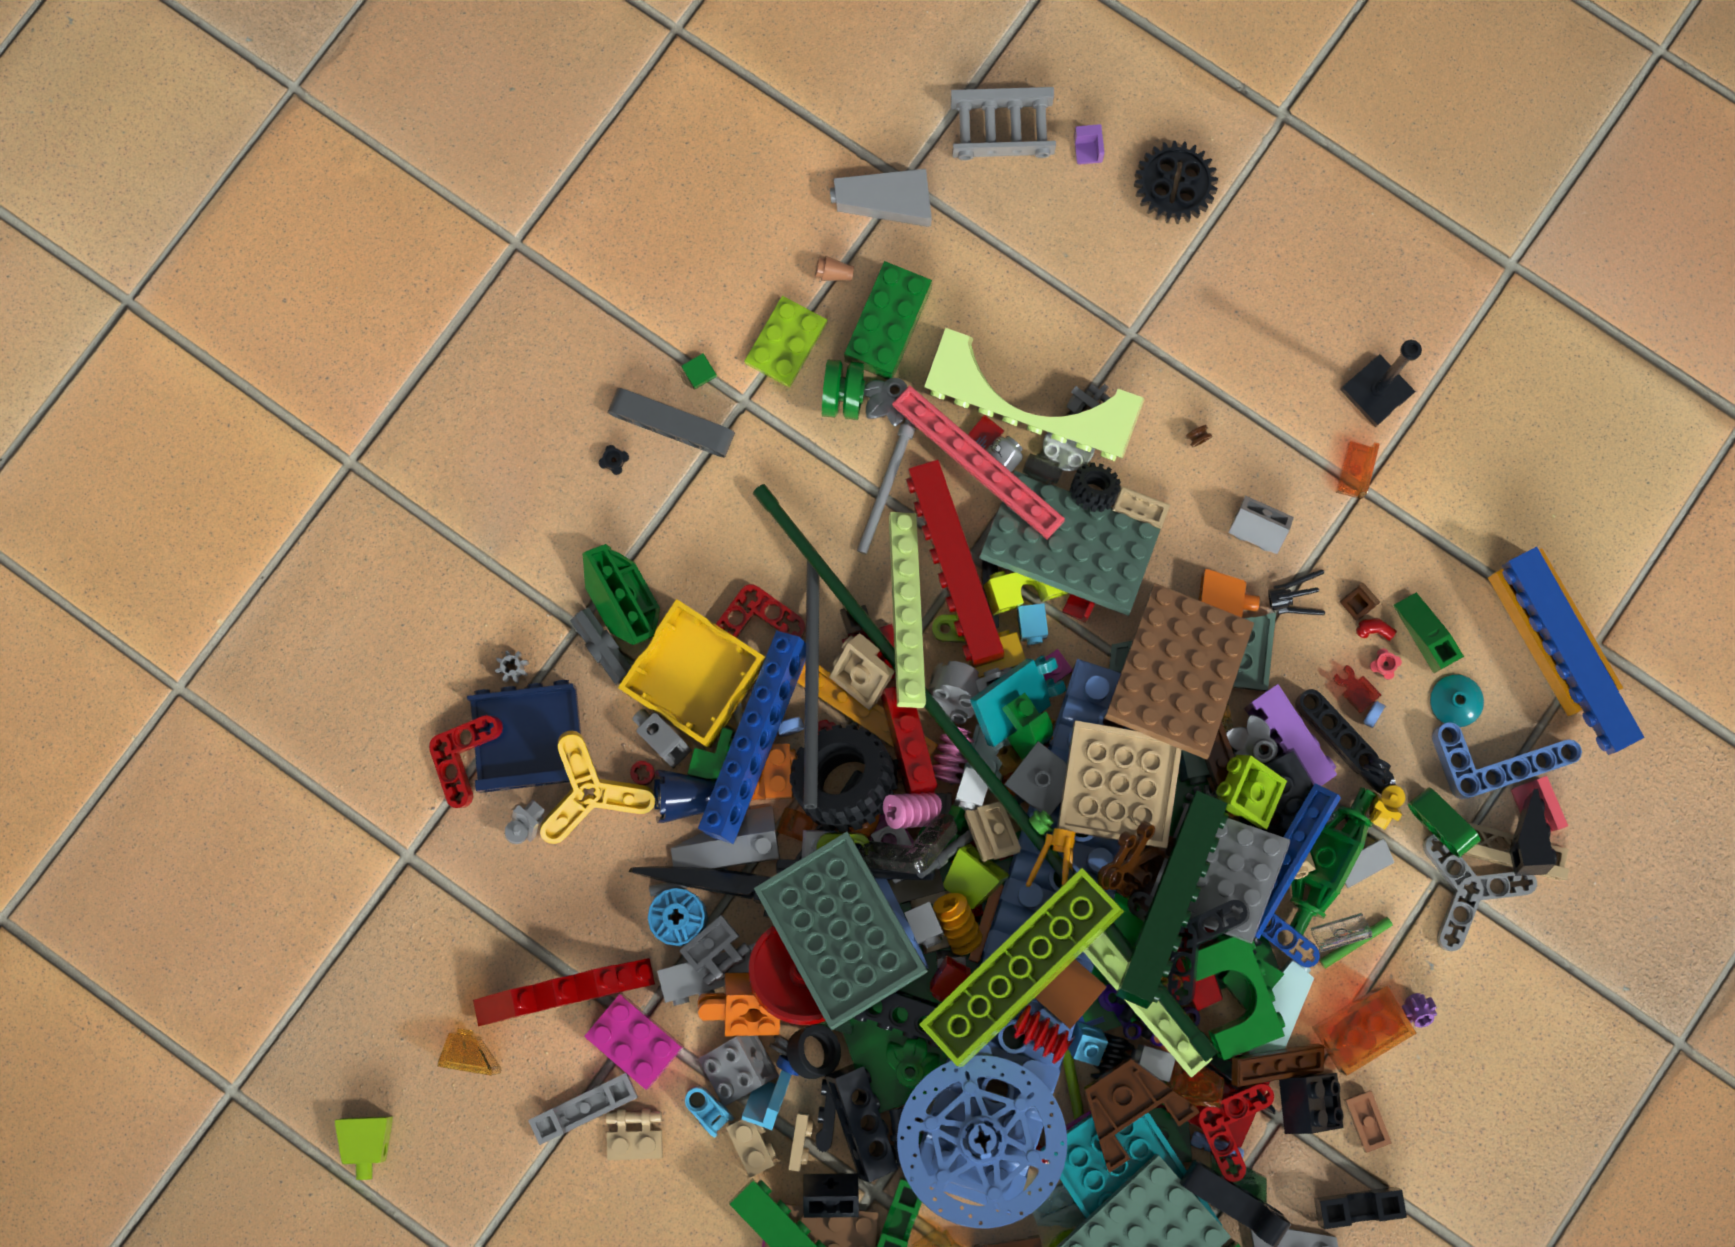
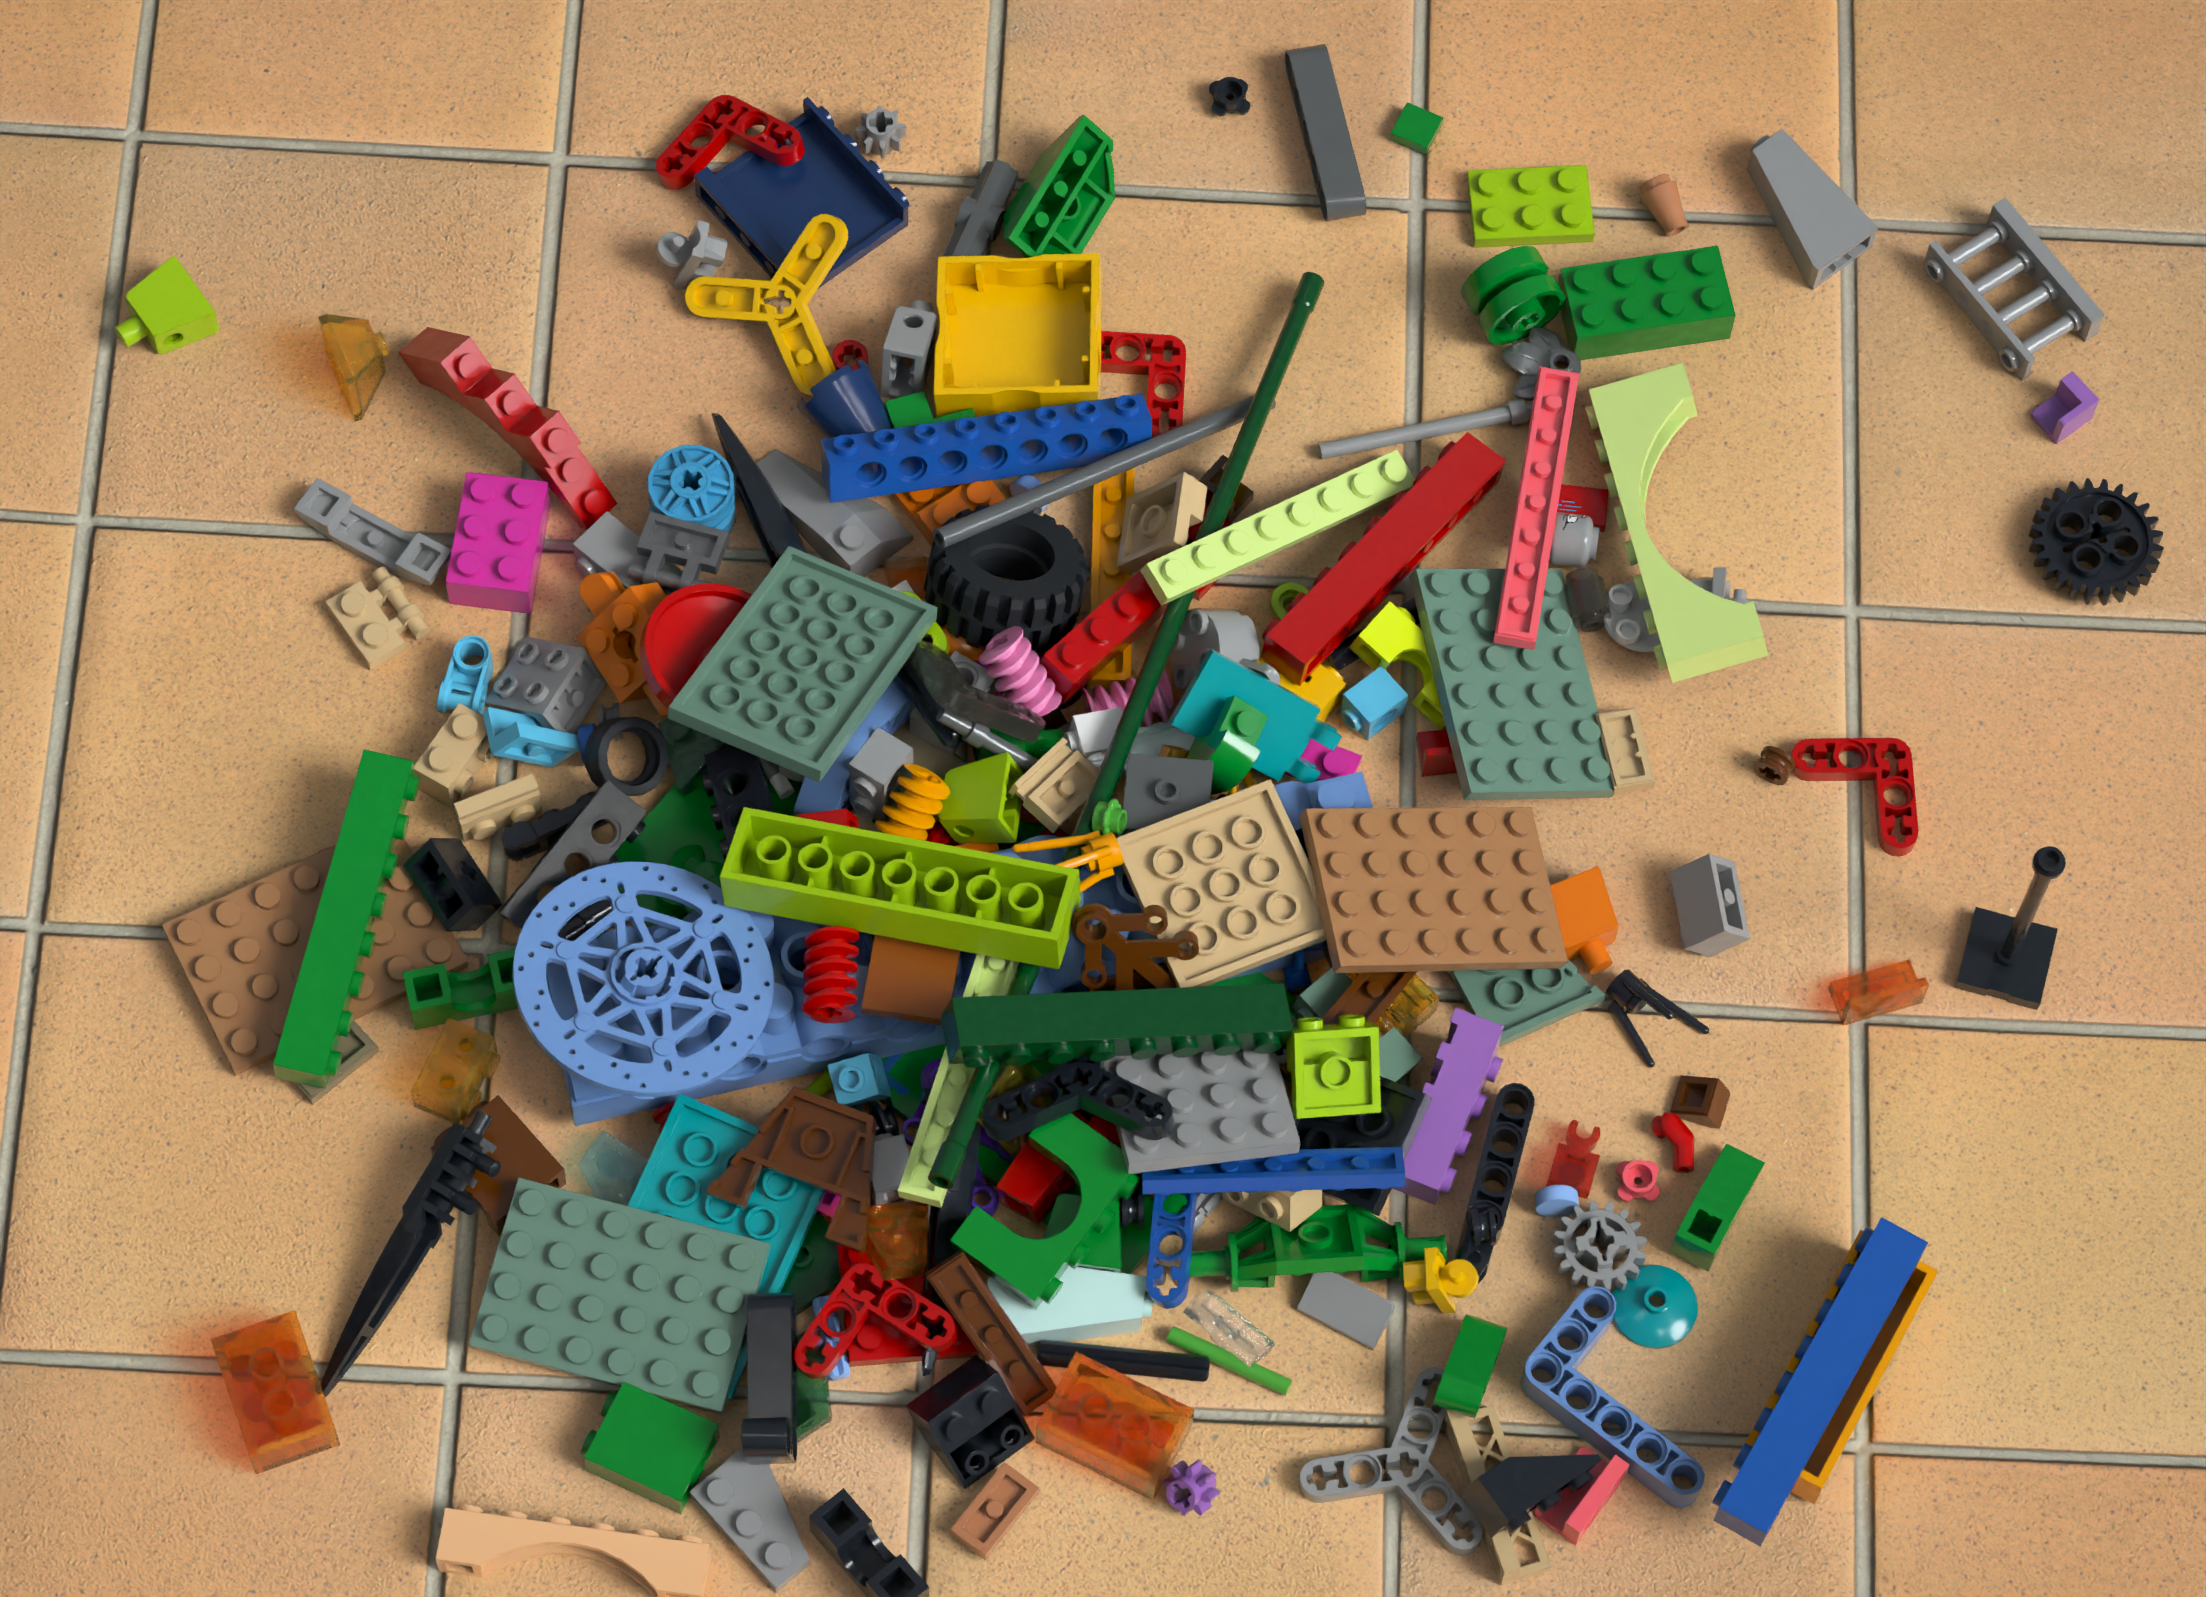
camera: 50 degrees right, 15 degrees down
black tyre [1070,463,1121,512] -> none
flat silver plate [1226,715,1278,763] -> none
none -> black axle [1037,1340,1210,1382]
none -> light grey gear [1552,1201,1647,1291]
none -> red beam [1790,738,1919,857]

